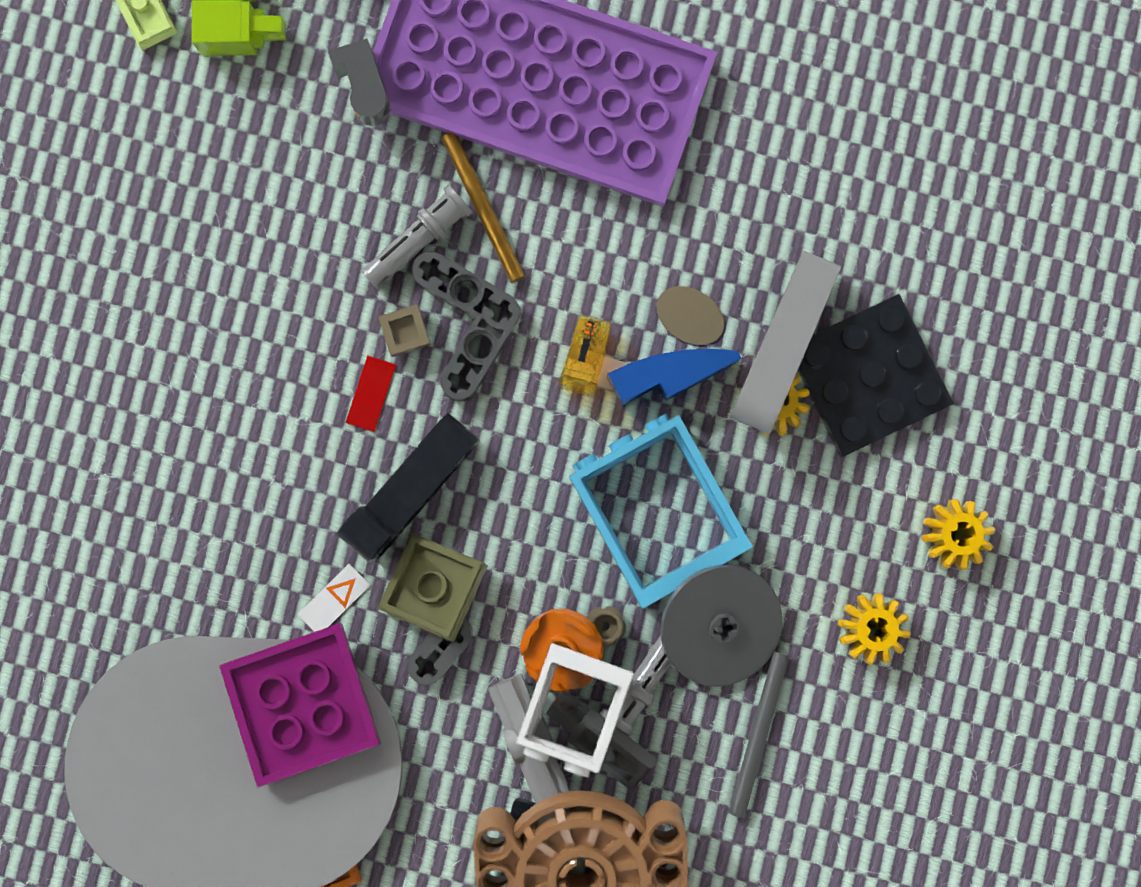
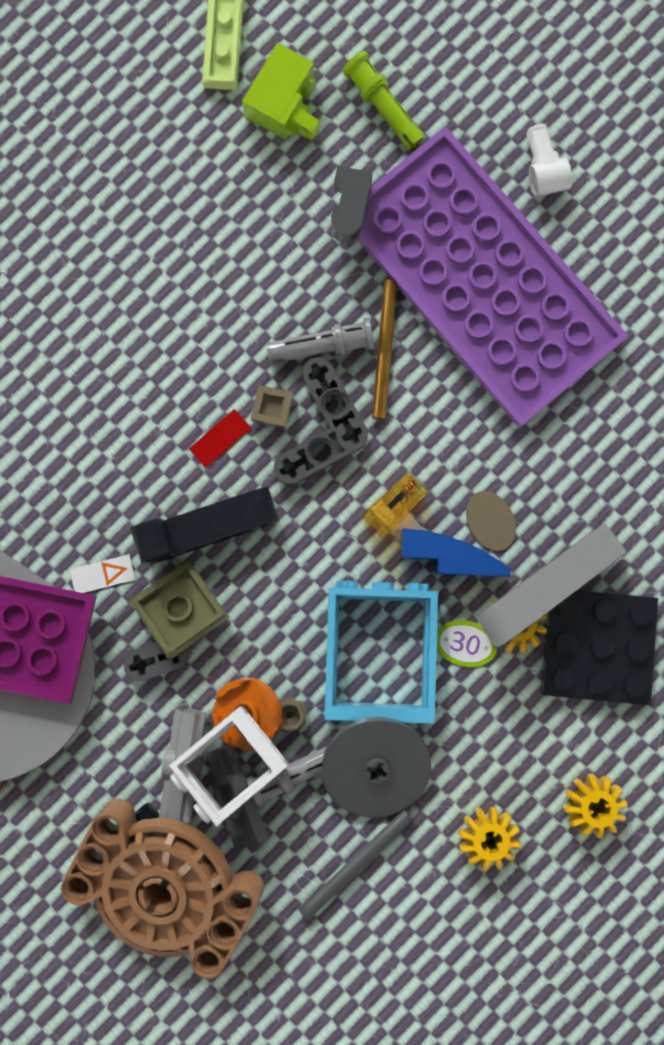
camera: 30 degrees right, 0 degrees up
none -> sticker [437,620,498,667]

